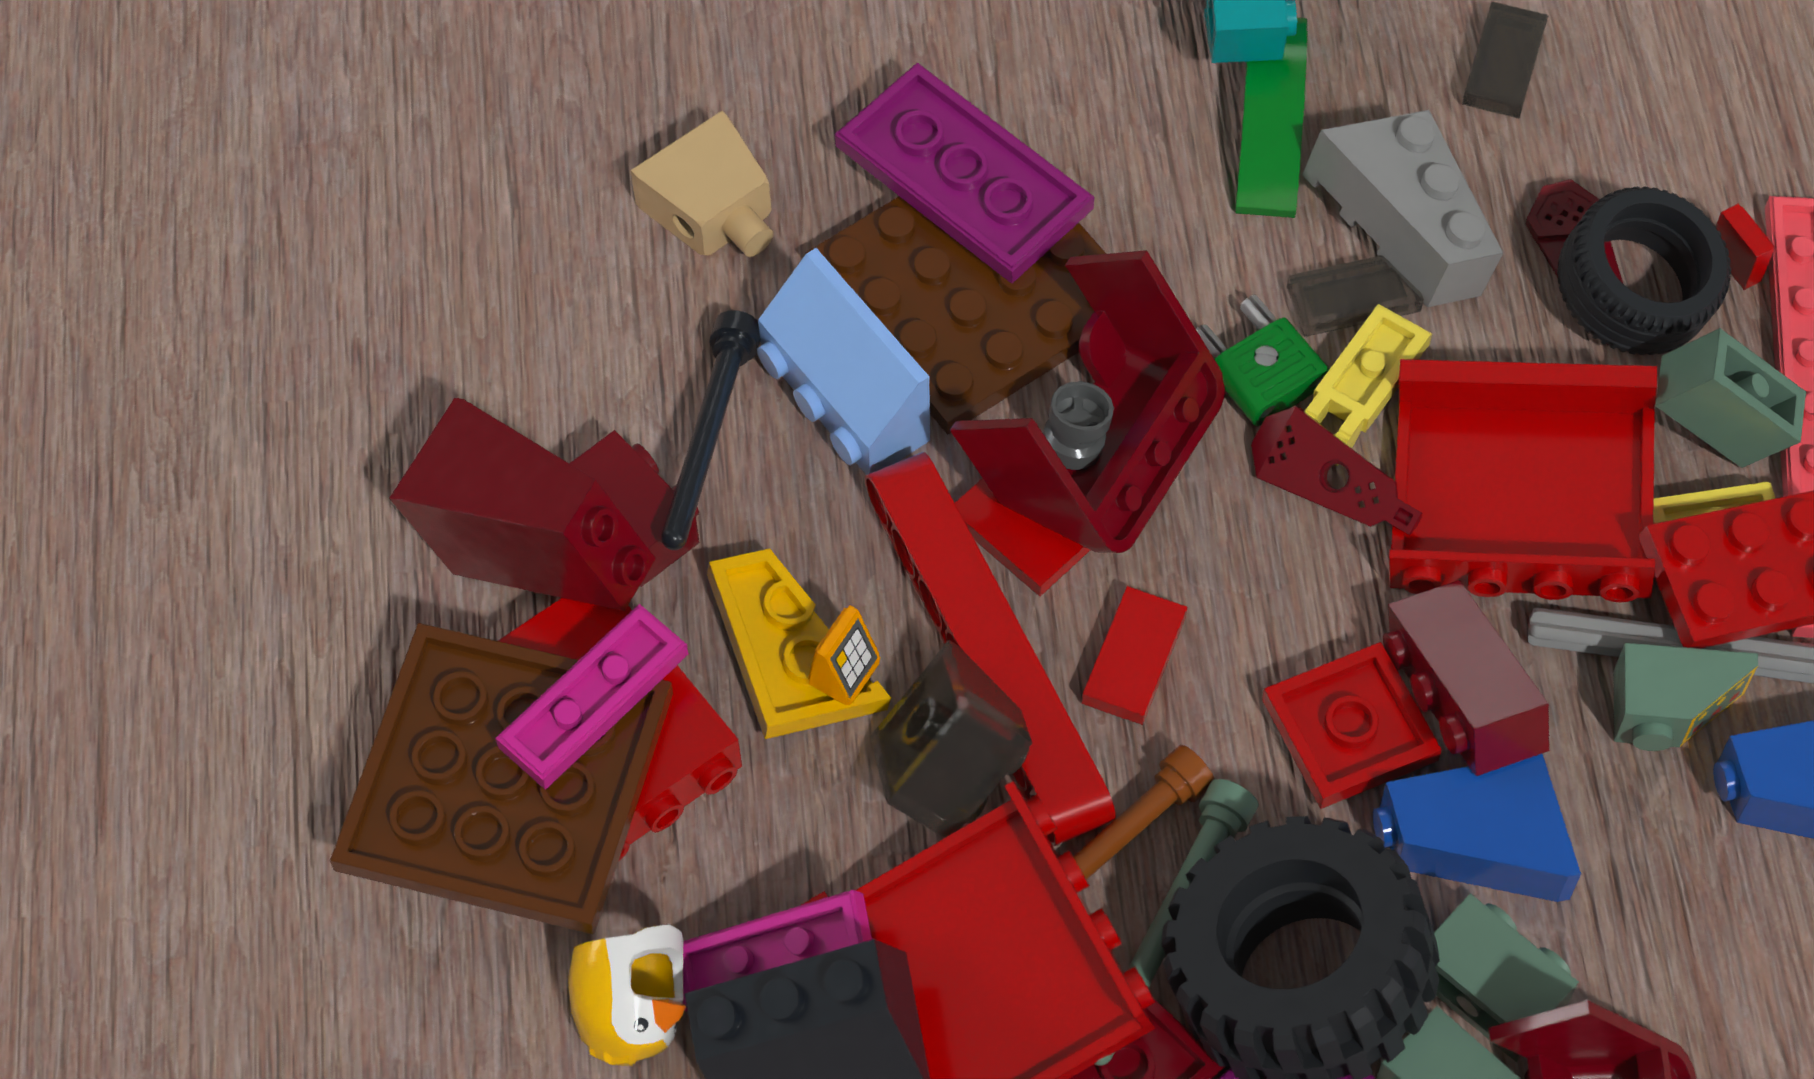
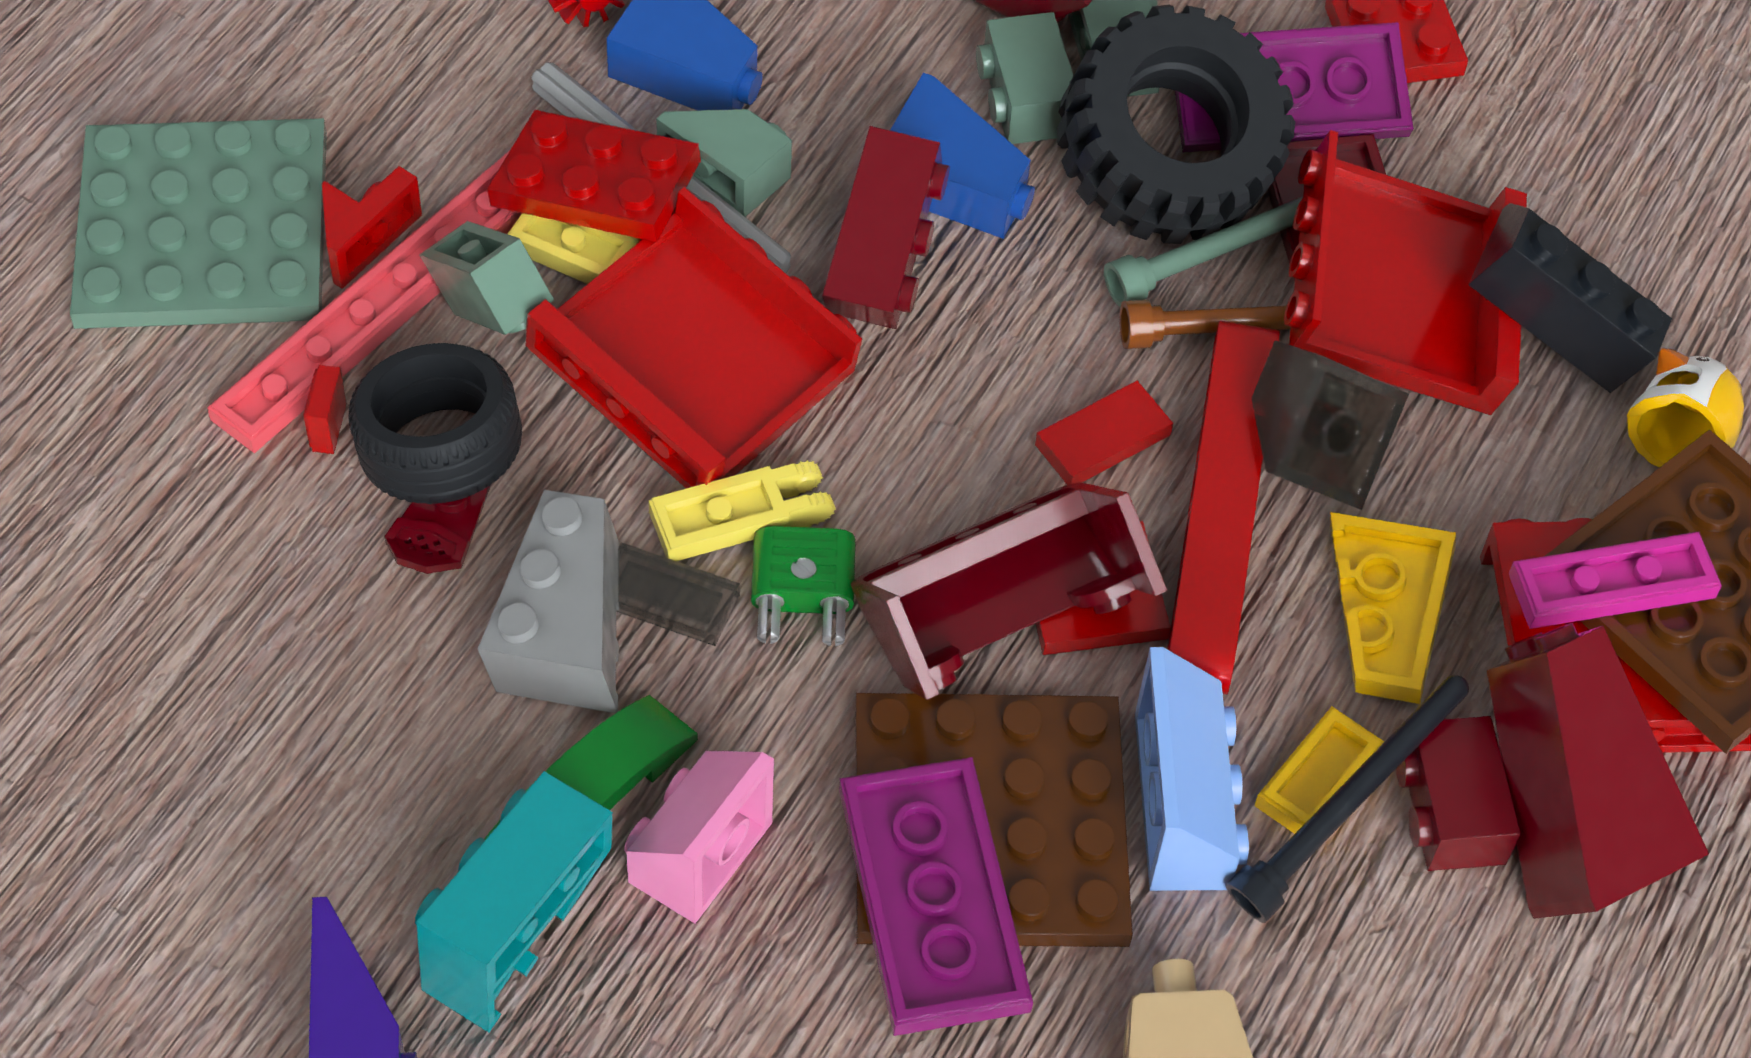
camera: 150 degrees left, 5 degrees down
dark pink tile [682,890,872,1012] -> none
slope [808,605,880,705] -> none
dark grey wheel [1043,381,1114,470] -> none
dark red piece [1251,407,1423,535] -> none
red plate [1262,642,1442,809] -> none
clear smoke tile [1462,1,1549,119] -> none
none -> bright pink slope [624,751,774,924]
none -> yellow tile [1254,706,1385,834]

